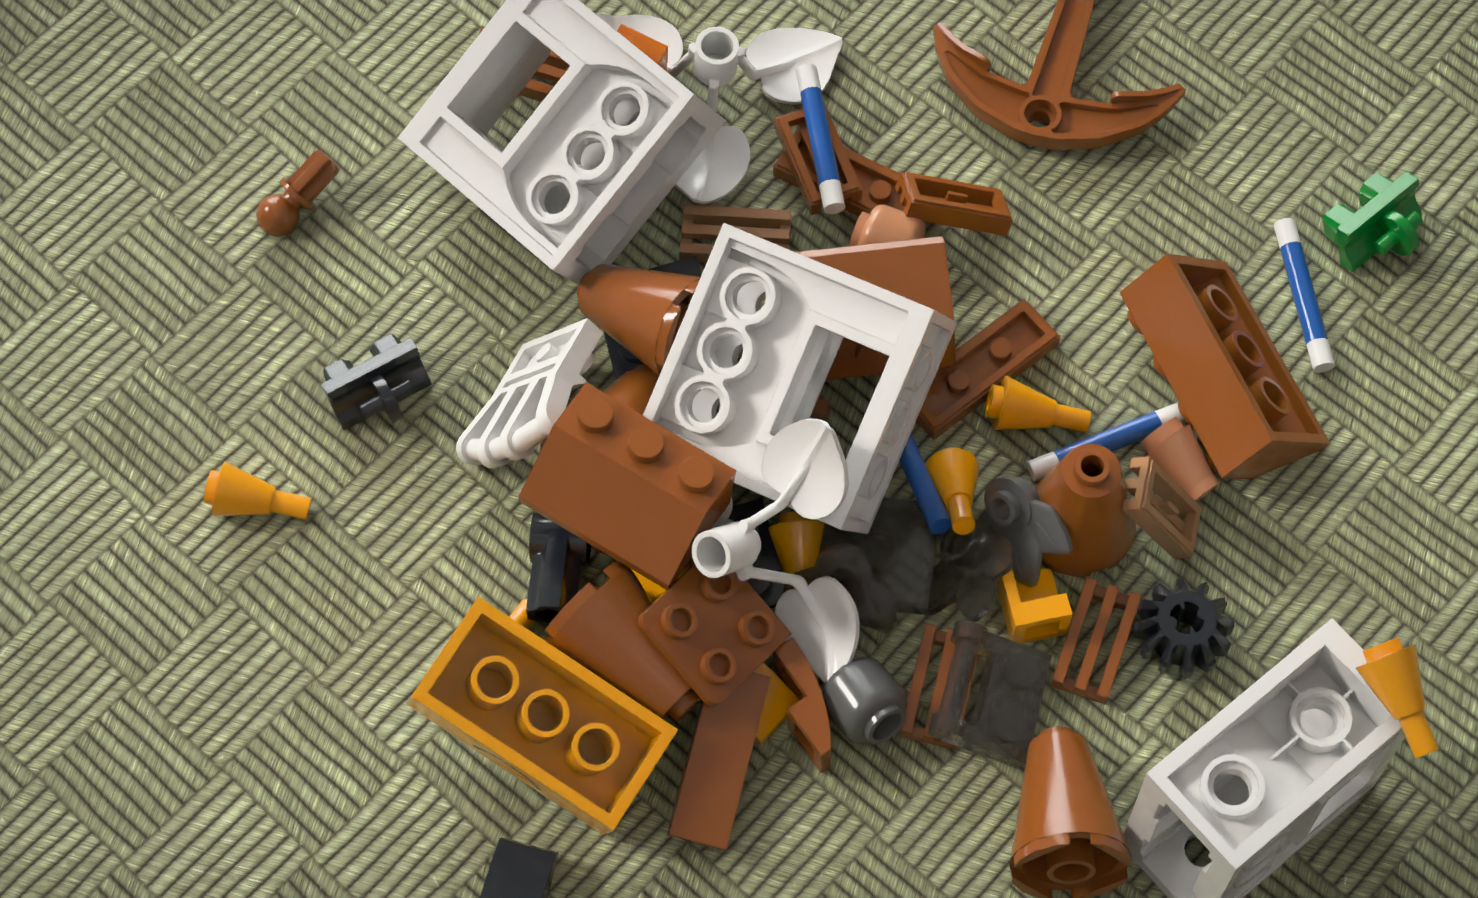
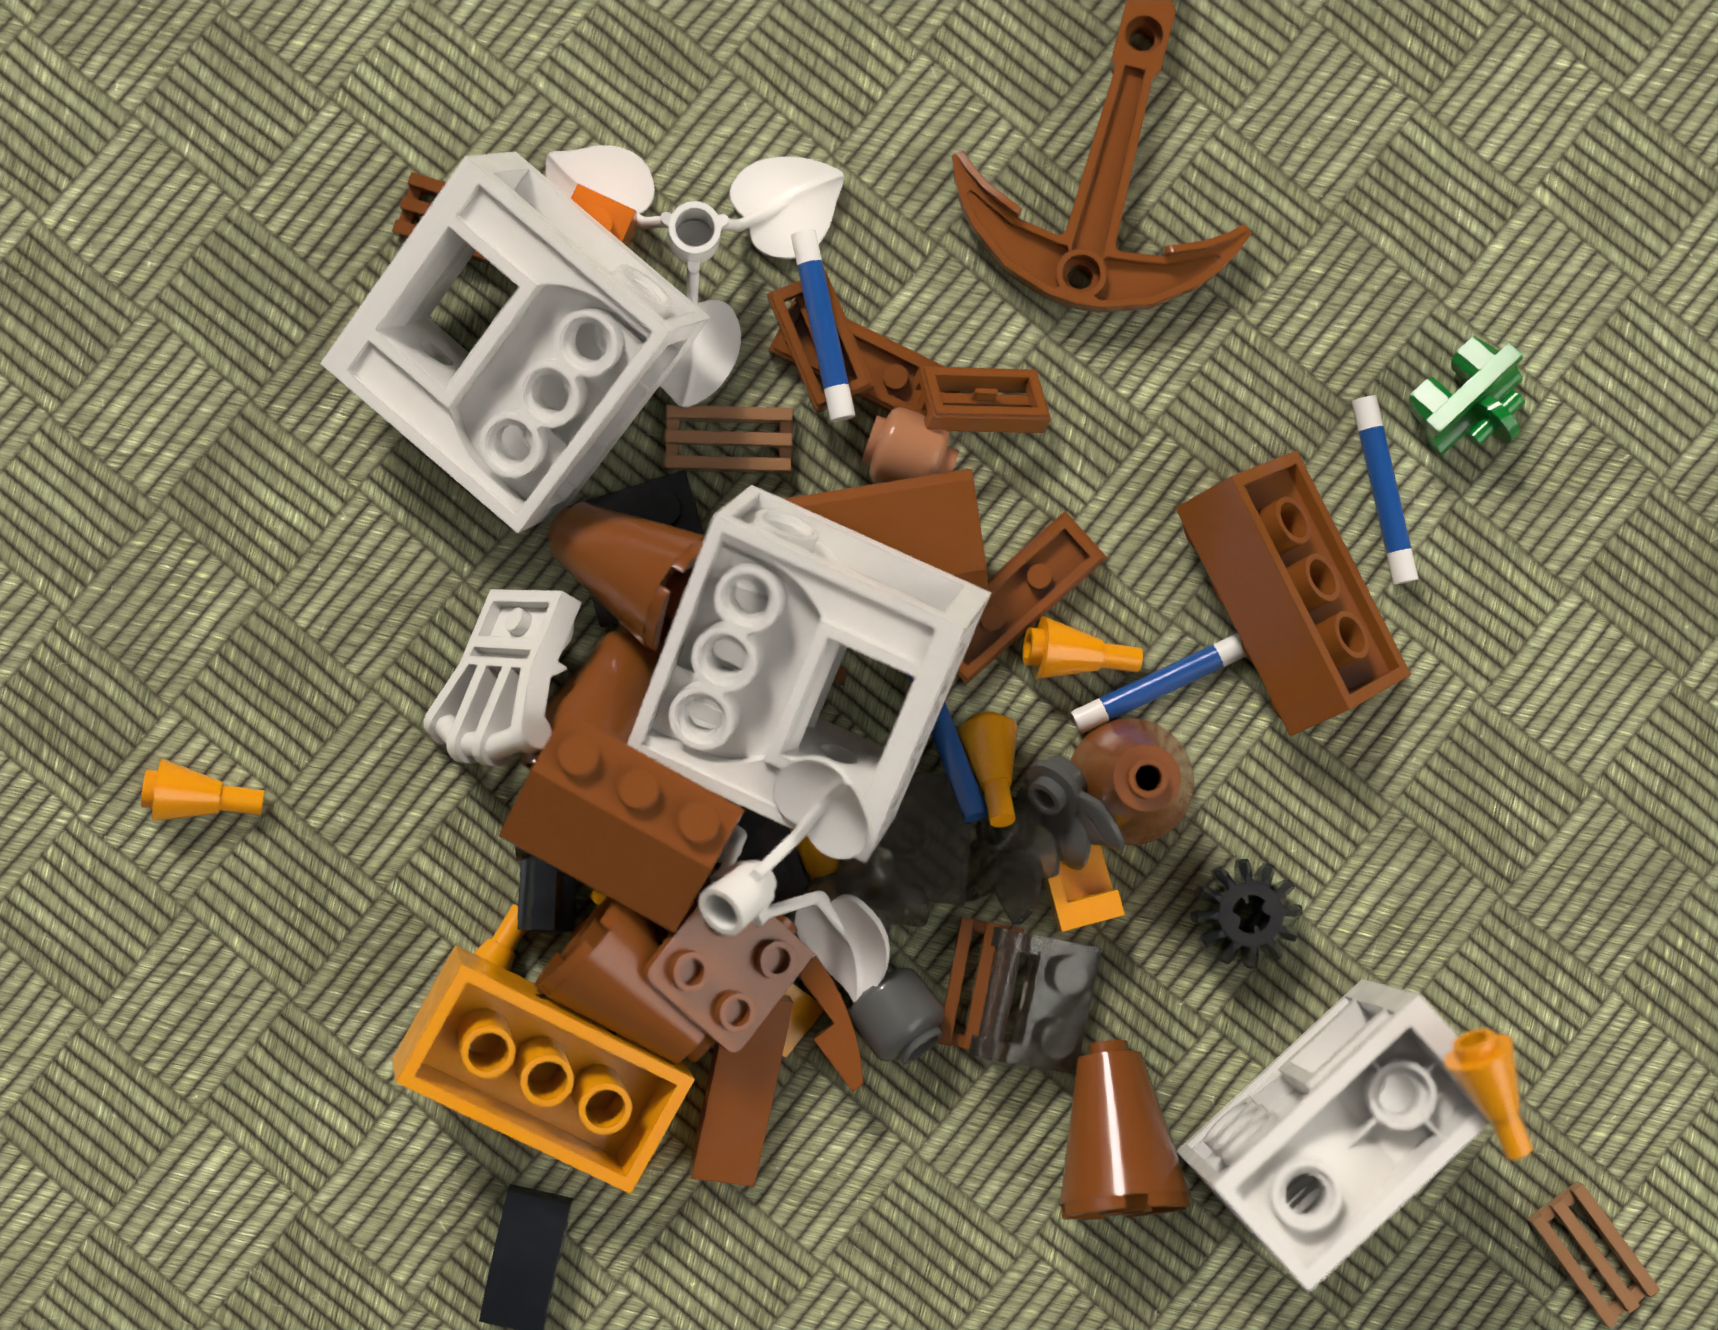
camera: 10 degrees left, 20 degrees up
dark orange axle [256,150,339,237] -> none
black hips [321,333,432,430] -> none
dark orange tile [1050,577,1142,705] -> none
medium nougat tile [1122,456,1201,559] -> none
nougat cone [1140,417,1220,502] -> none

